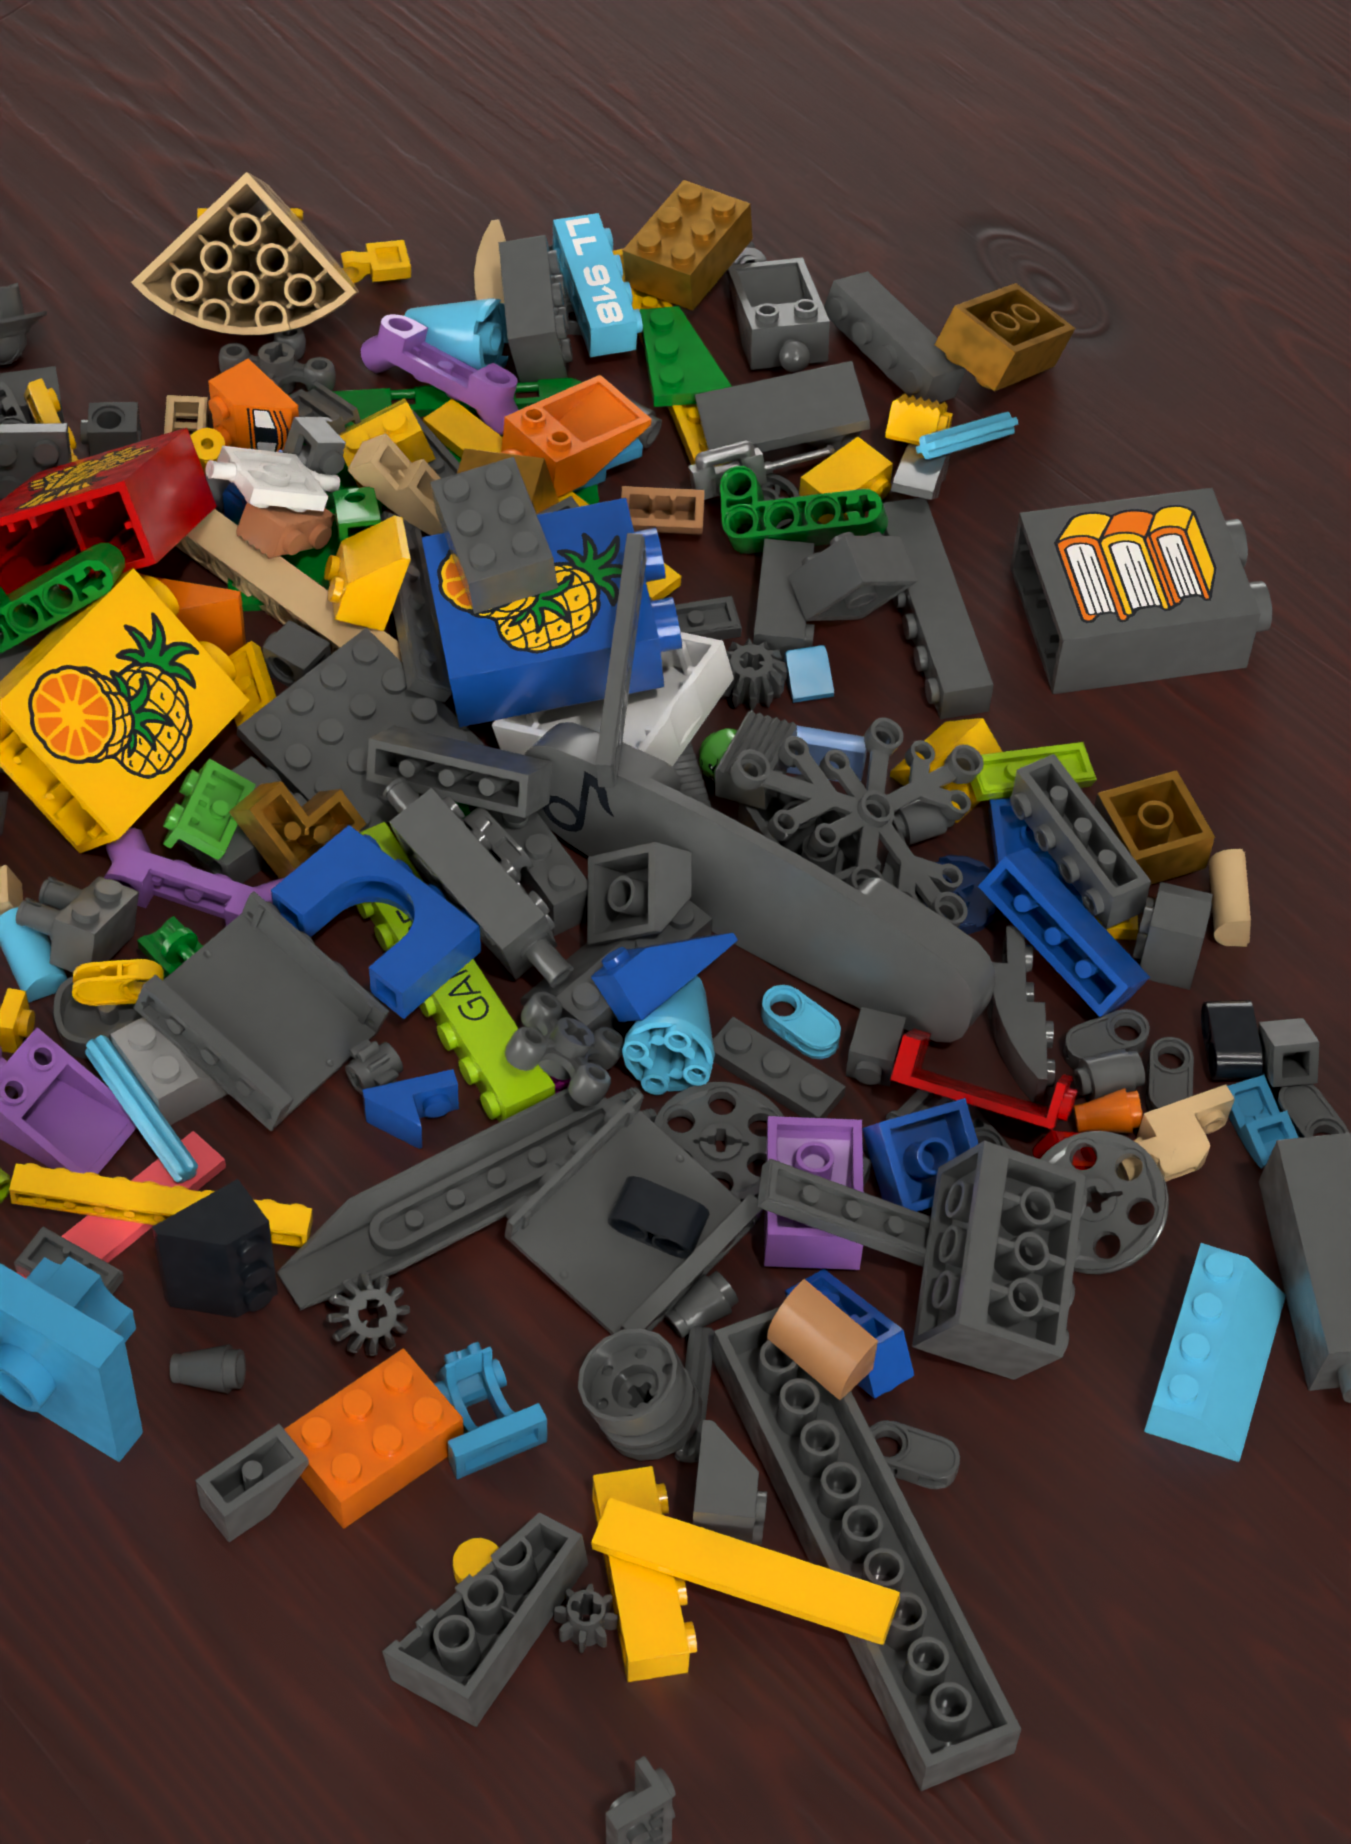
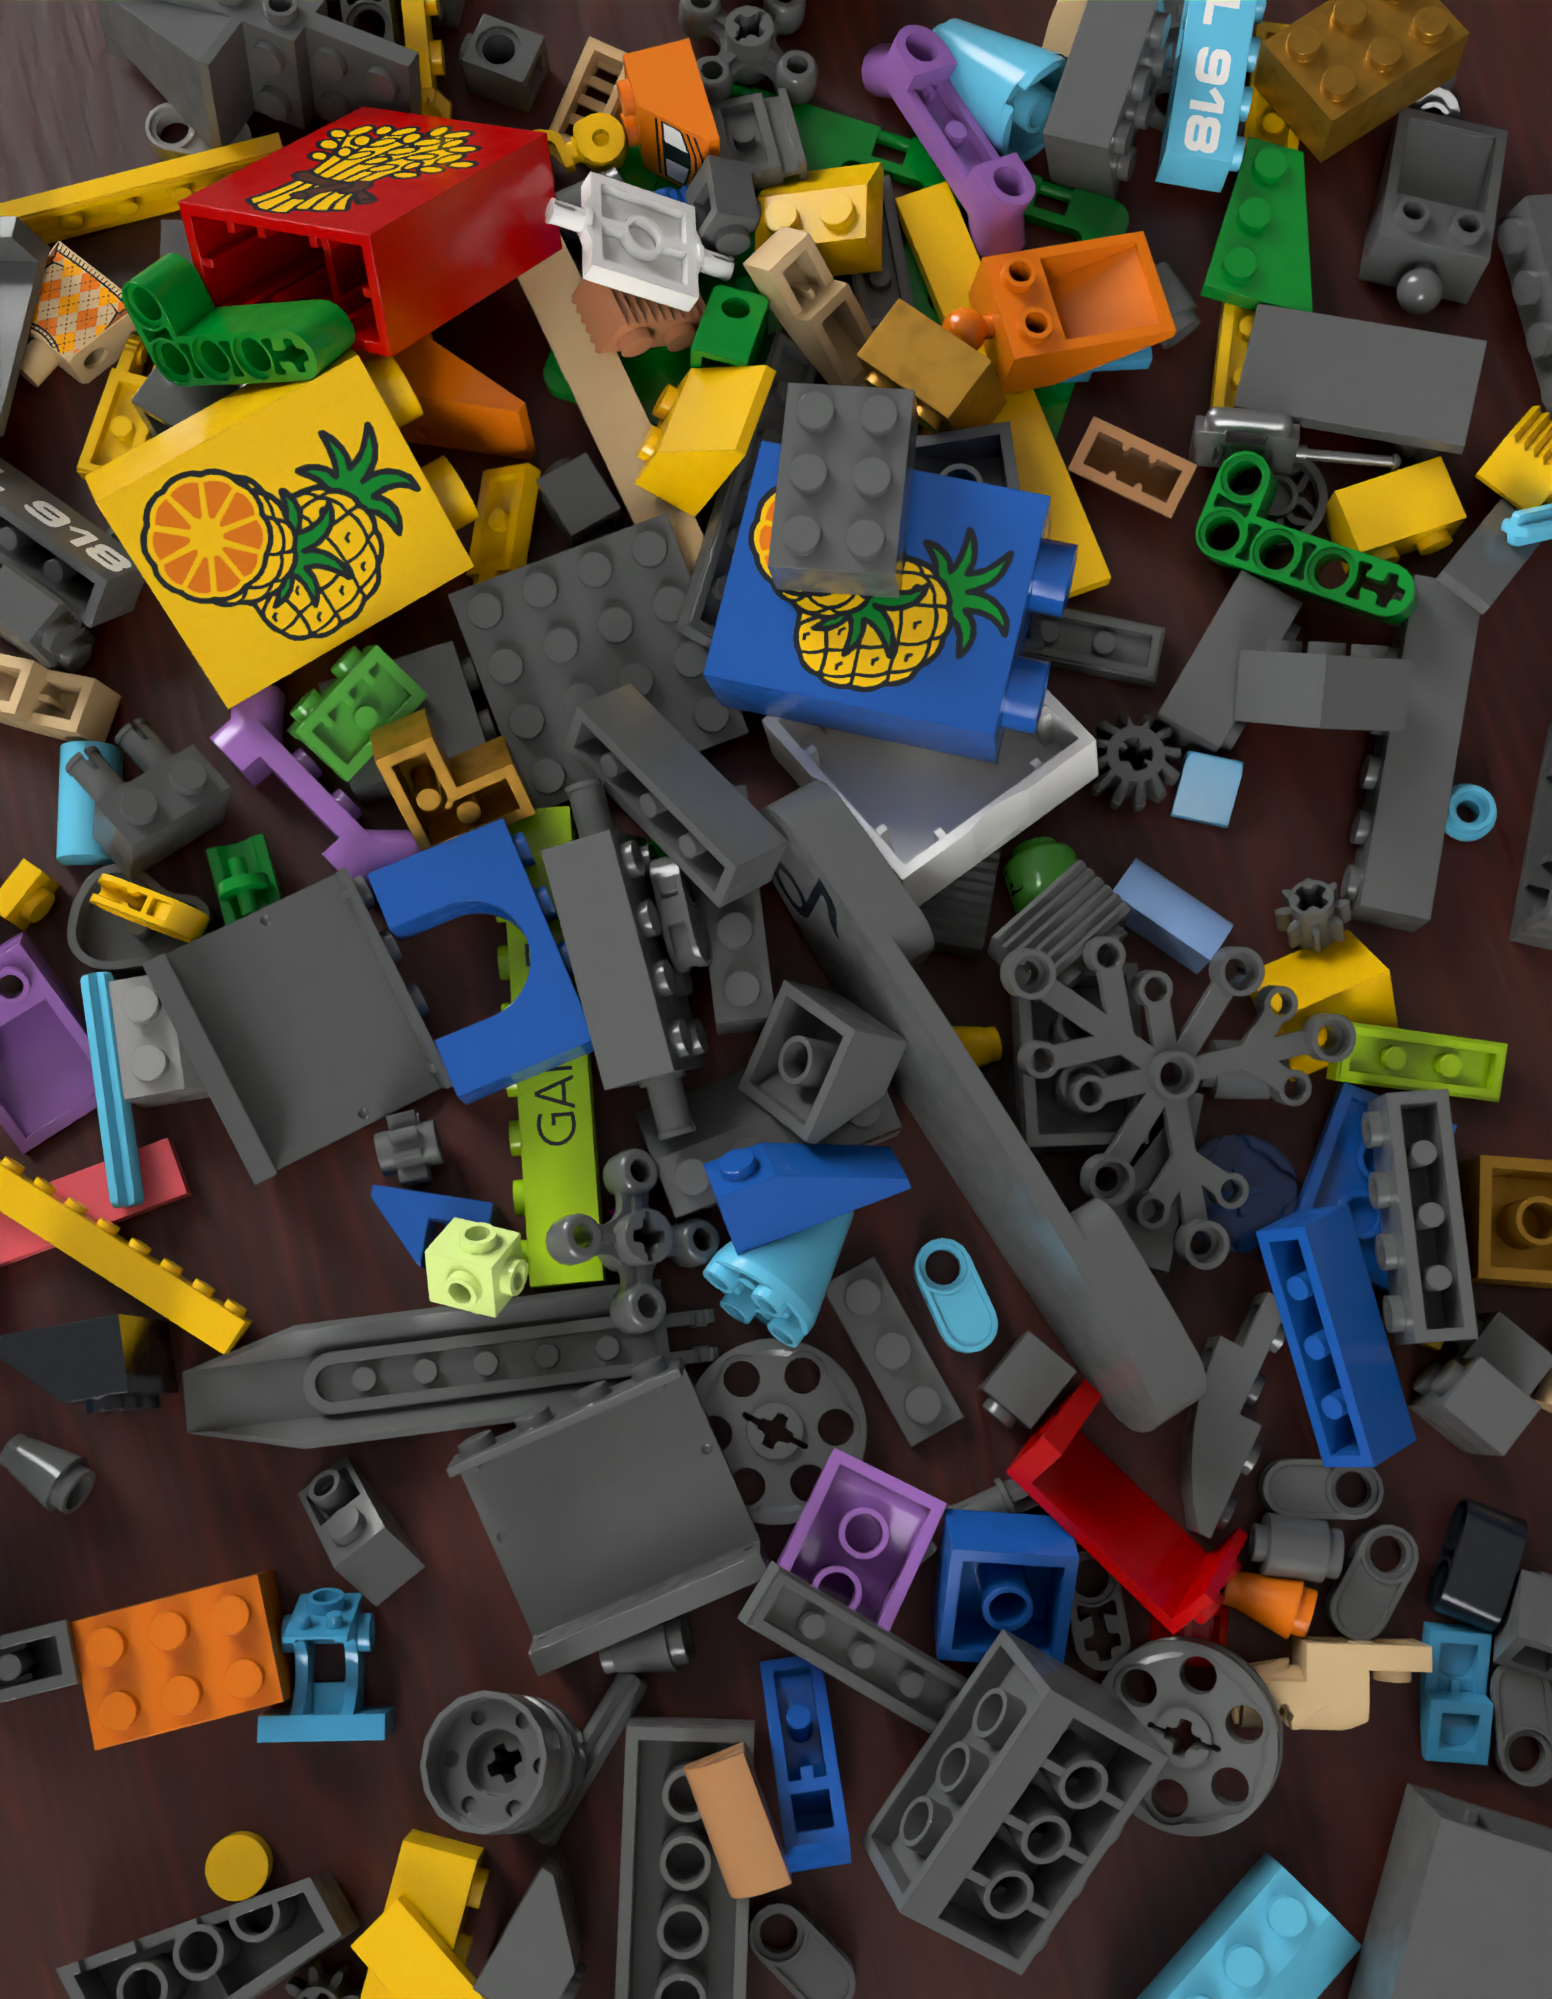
camera: 25 degrees right, 25 degrees up
dark grey gear [326,1272,410,1356] -> none
dark grey tile [595,533,647,788] -> none
black beam [608,1176,710,1259] -> none
none -> dark grey slope [298,1455,425,1607]
none -> yellowish green brick [424,1217,528,1318]
none -> dark grey gear [1275,878,1351,953]
none -> medium azure plate [1445,783,1497,842]

